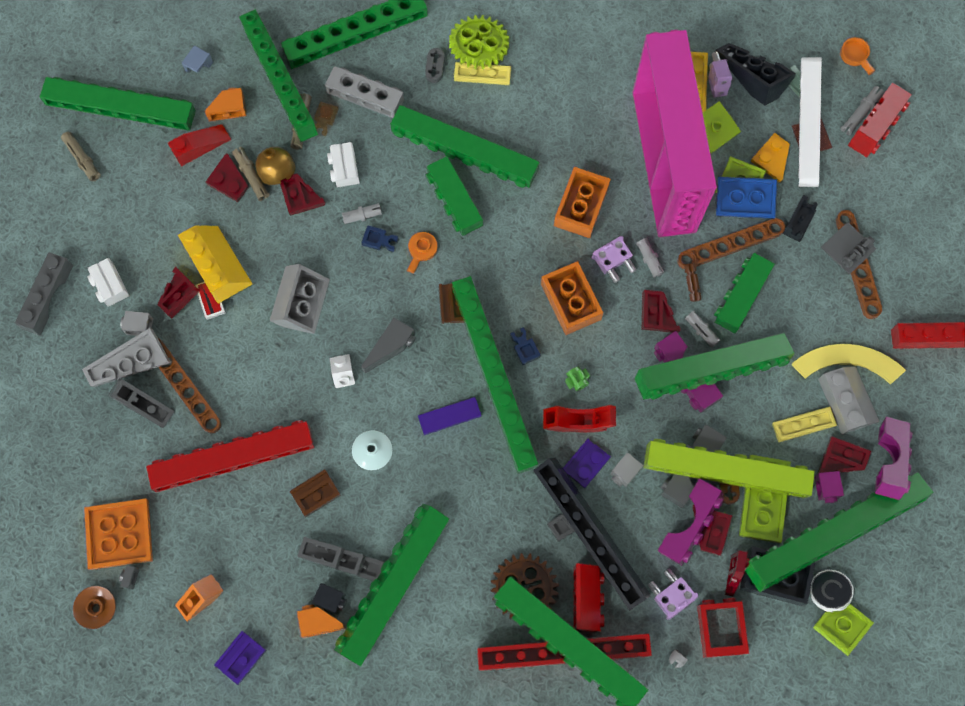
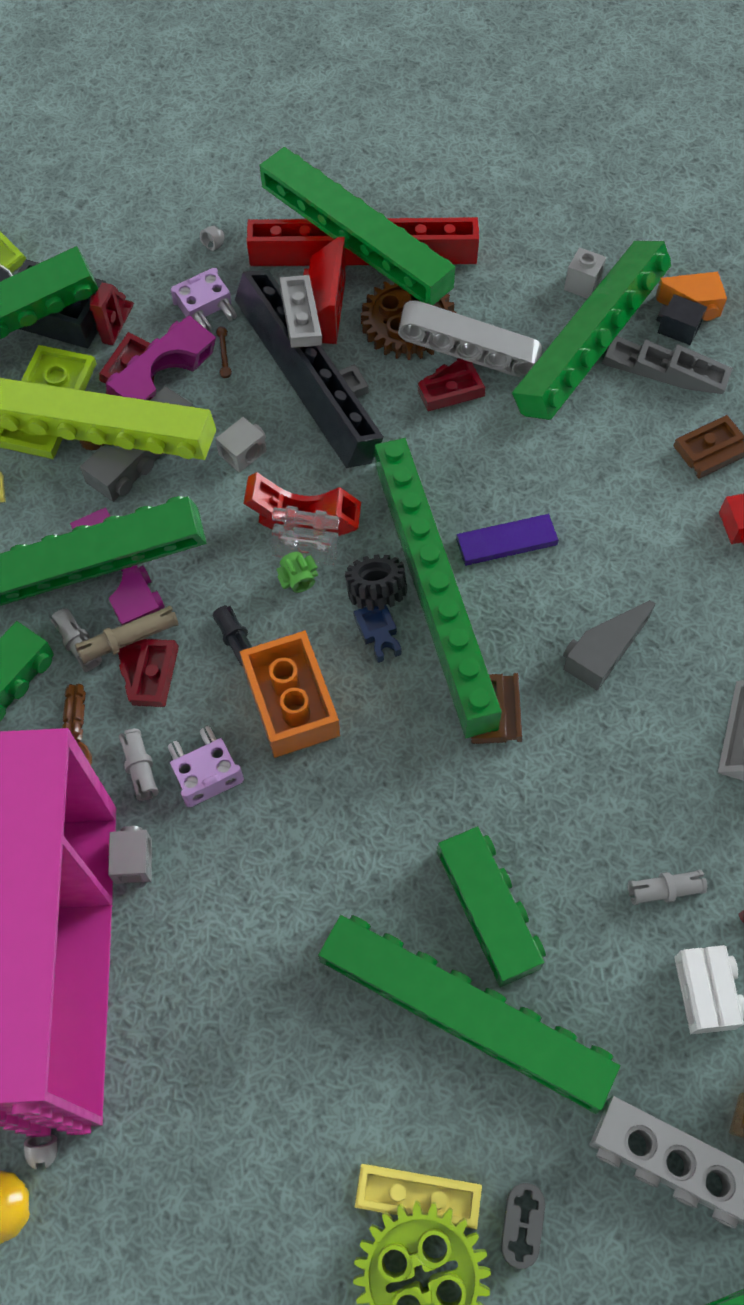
camera: 175 degrees left, 10 degrees down
white bracket [330,354,355,388] -> none
light aqua dish [352,430,392,470] -> none
dark blue plate [361,225,399,252] -> none
orange piece [407,232,438,274] -> none
orange brick [554,167,611,238] -> none
dark purple plate [563,439,611,489] -> none
red window [697,598,749,658] -> none
none -> dark tan pin [75,605,179,664]
none -> light grey brick [108,826,152,884]
none -> black axle [213,605,252,666]
none -> reddish brown hinge [216,326,232,378]
none -> clear plate [272,506,339,565]
none -> light grey plate [280,275,322,348]
none -> black tyre [345,554,407,611]
none -> light grey beam [398,301,542,377]
none -> dark red wing [418,358,485,412]
none -> light grey brick [564,247,606,299]

